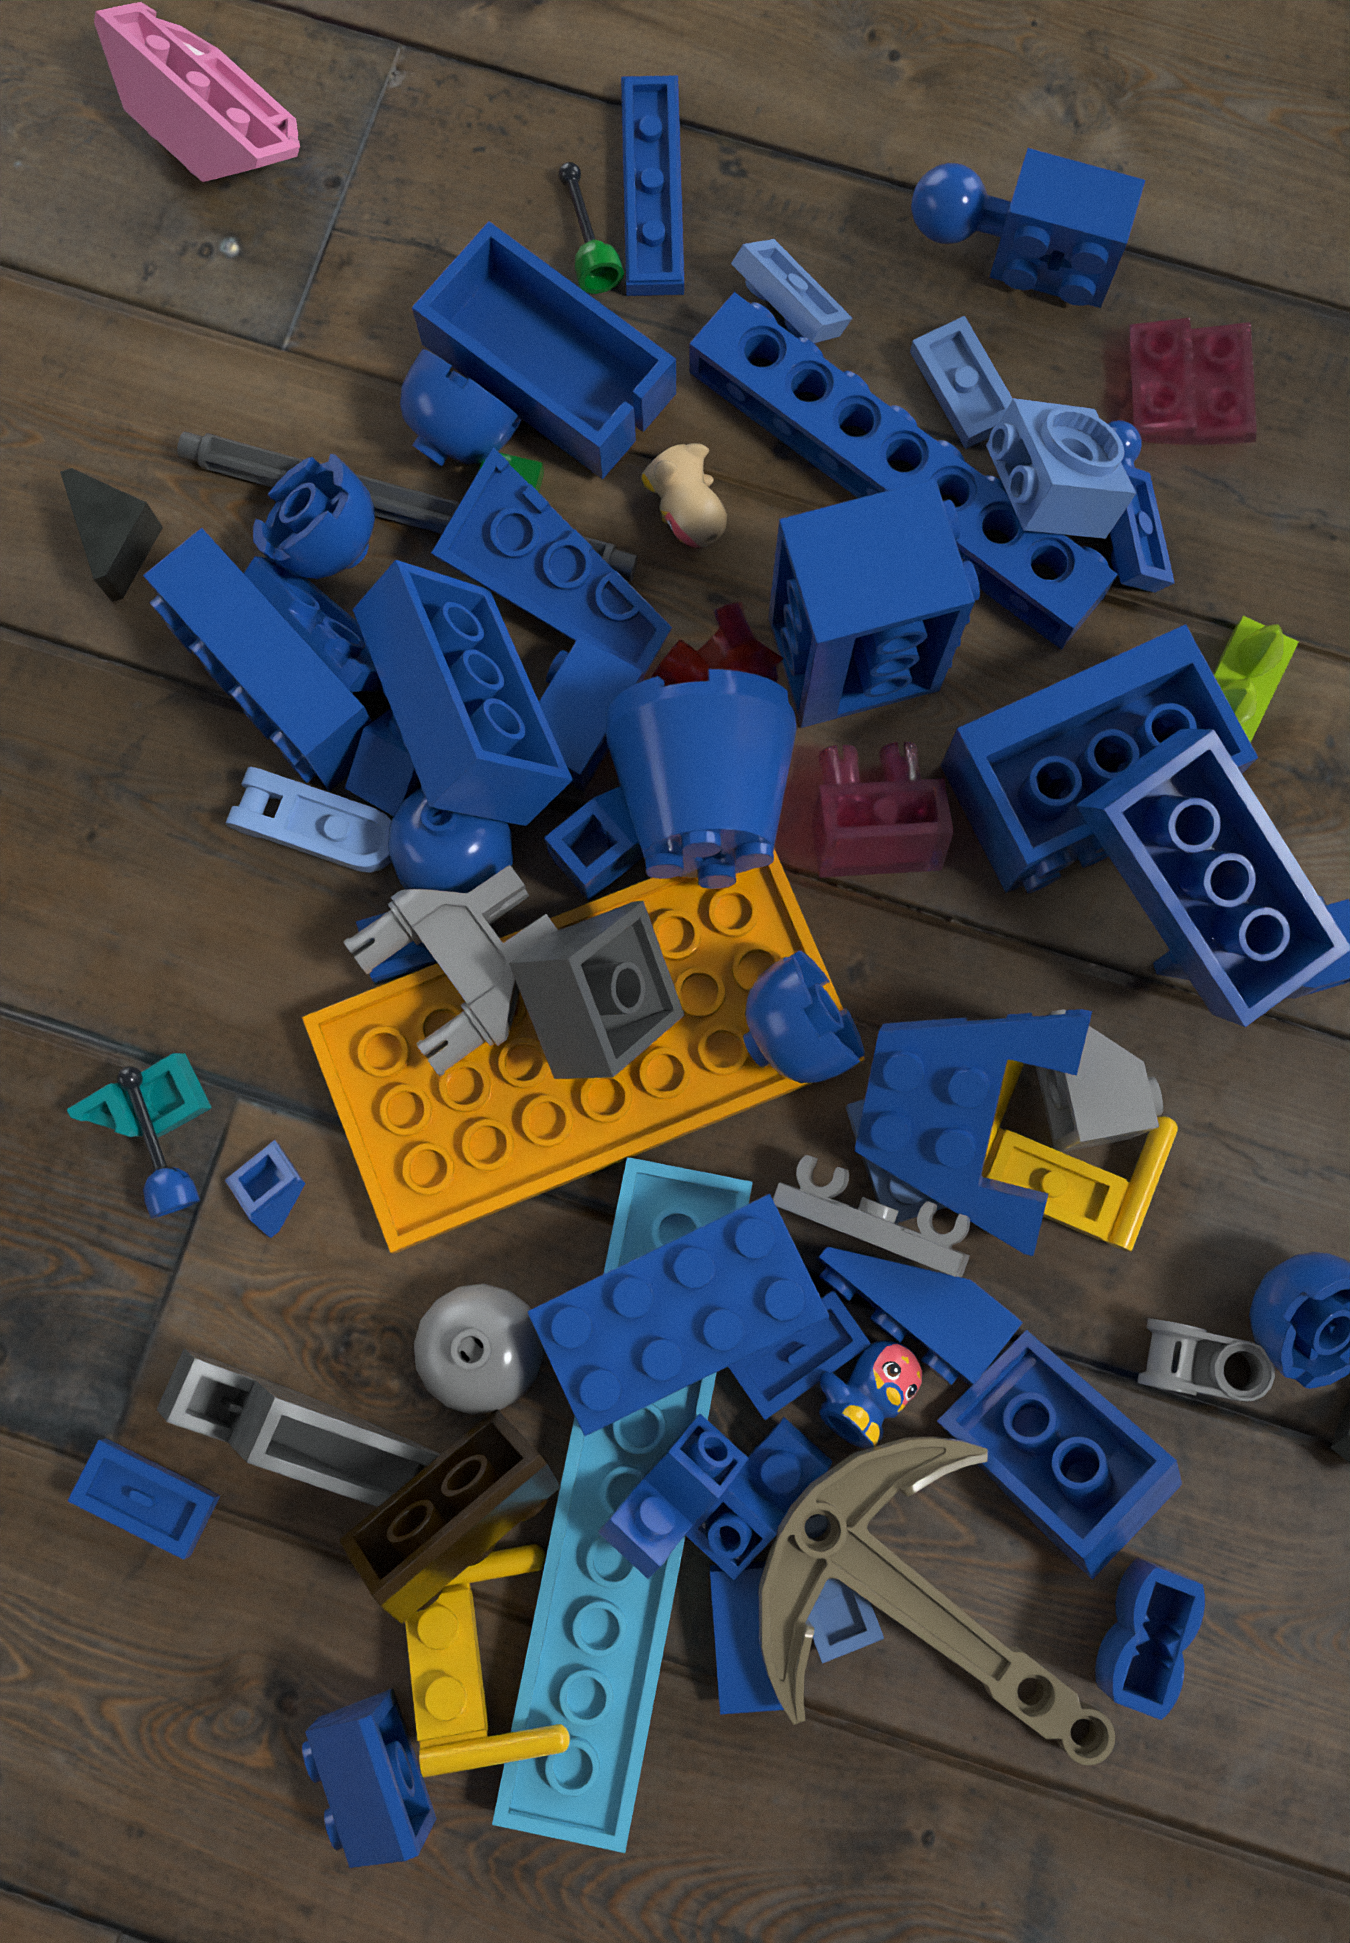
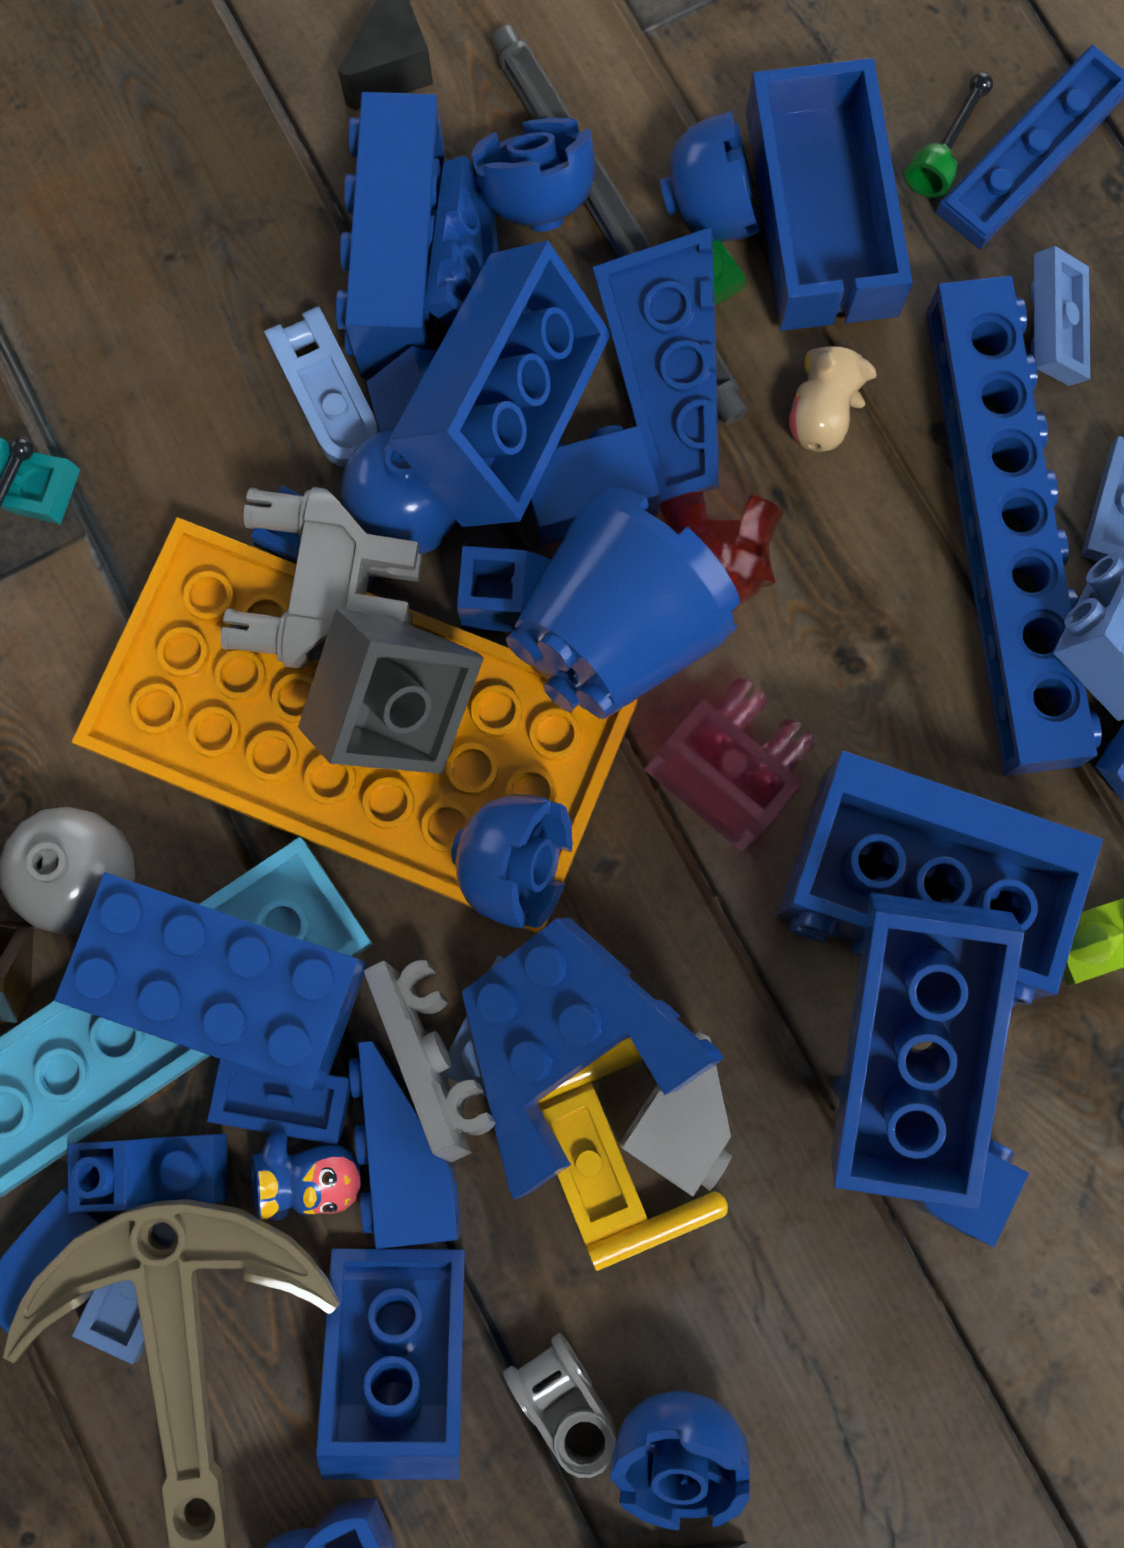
camera: 45 degrees right, 0 degrees up
blue slope [225,1140,306,1238] -> none
blue slope [598,1414,749,1579] -> none
blue brick [768,478,980,728] -> none

